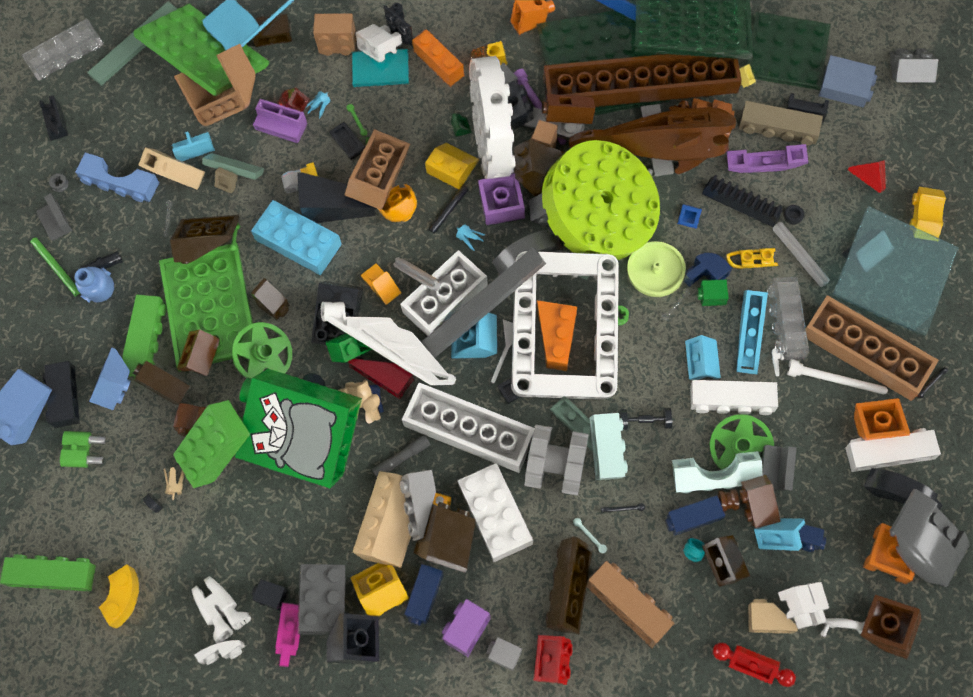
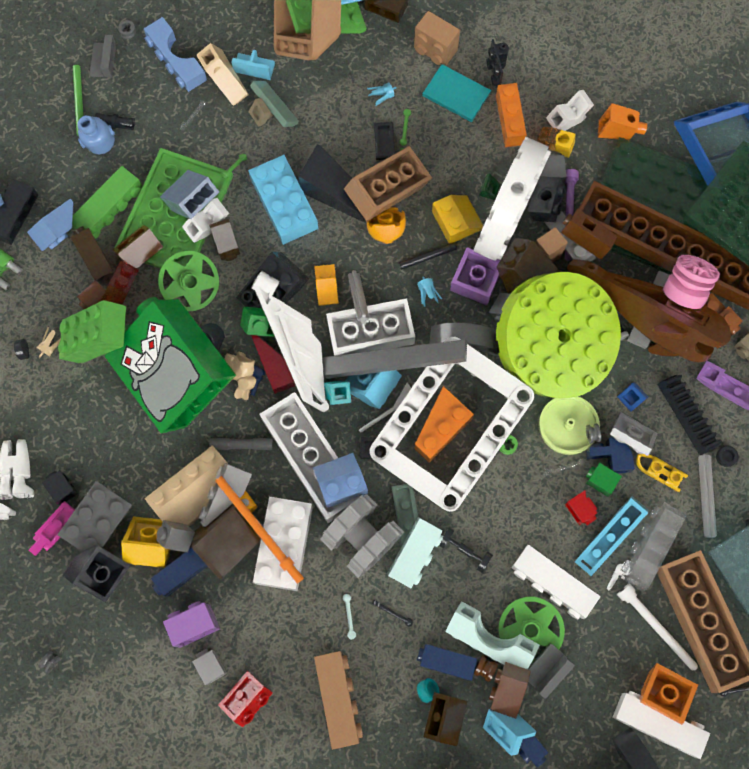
camera: 30 degrees right, 5 degrees up
dark brown slope [170,215,239,264] -> none
medium lavender piece [253,99,307,143] -> none
clear red brick [277,88,310,112] -> none
light grey leg [281,162,318,193] -> none
white hips [356,24,402,62] -> none
dark brown slope [546,537,593,635] -> none
medium azure panel [685,335,721,380] -> none
none -> clear red brick [101,261,139,305]
none -> dark grey brick [157,520,195,553]
none -> sand blue brick [160,170,219,219]
none -> white brick [182,198,229,243]
none -> orange bar [215,476,304,584]
none -> medium blue slope [313,453,368,508]
none -> teal brick [324,381,351,405]
none -> white brick [546,90,594,133]
none -> red window [565,490,597,526]
none -> dark grey bush [586,423,601,444]
none -> light grey plate [610,412,657,456]
none -> bright pink wheel [663,255,720,309]

